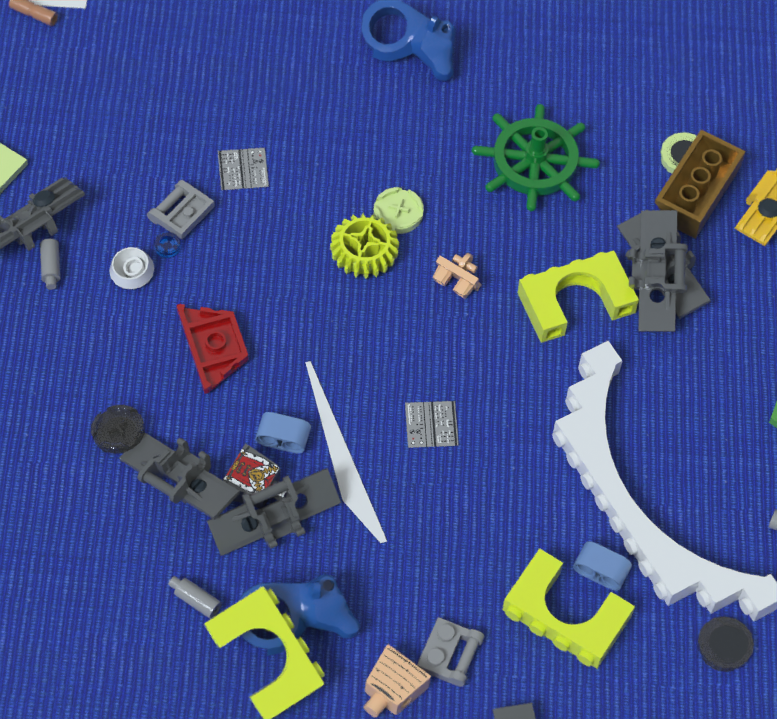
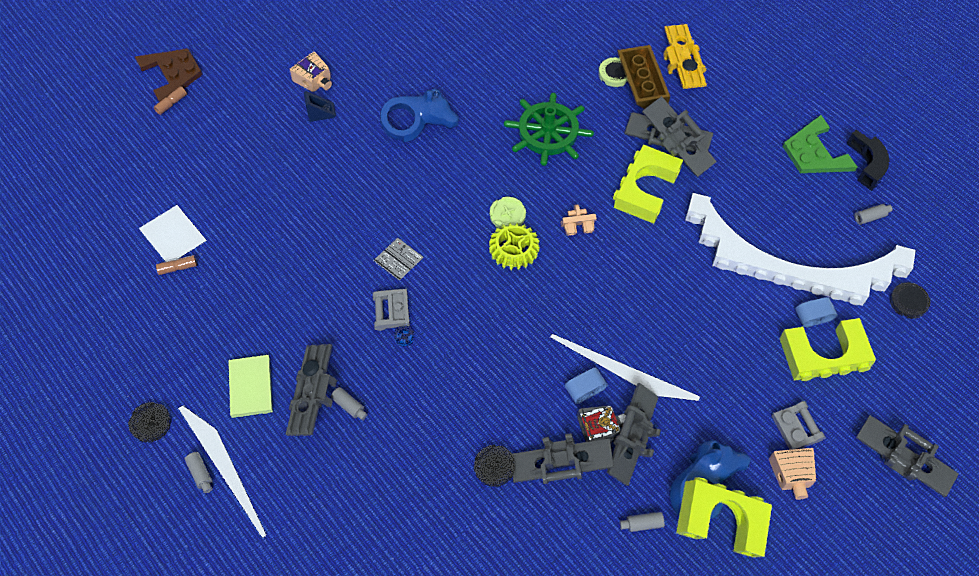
camera: 40 degrees left, 0 degrees up
white hat [109,247,154,289] -> none
red wing [176,304,248,394] -> none
light grey sticker [405,401,459,447] -> none

